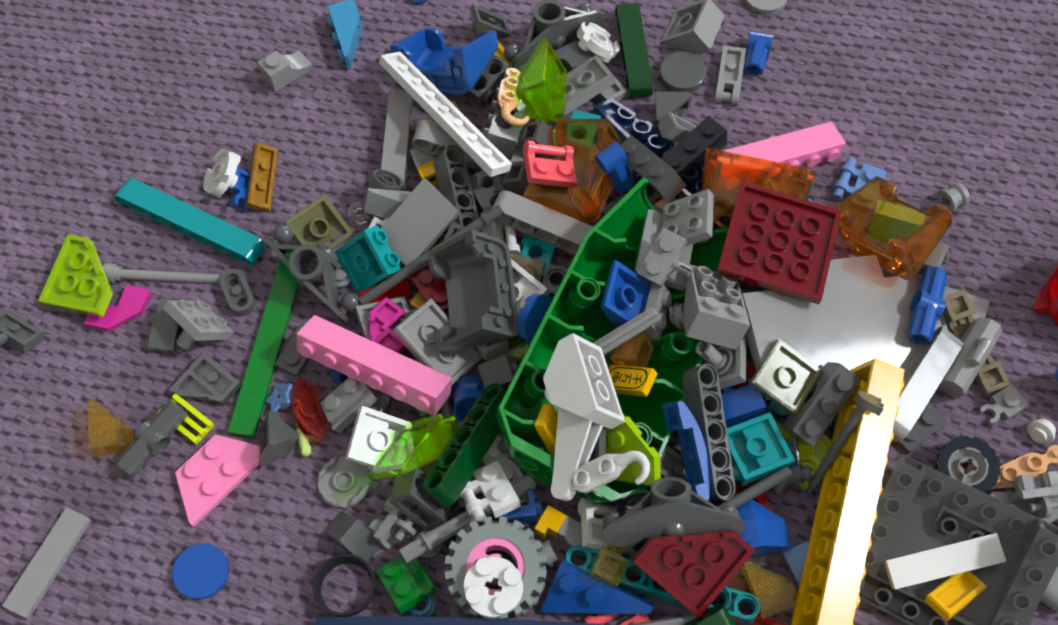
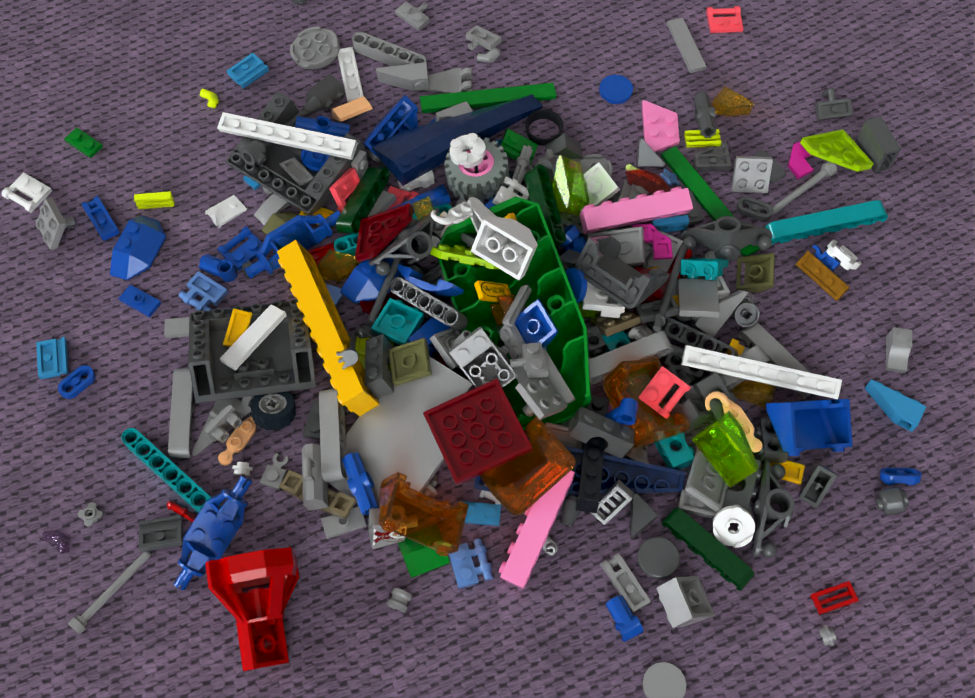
camera: 135 degrees right, 0 degrees up
none -> dark grey brick [856,116,901,173]

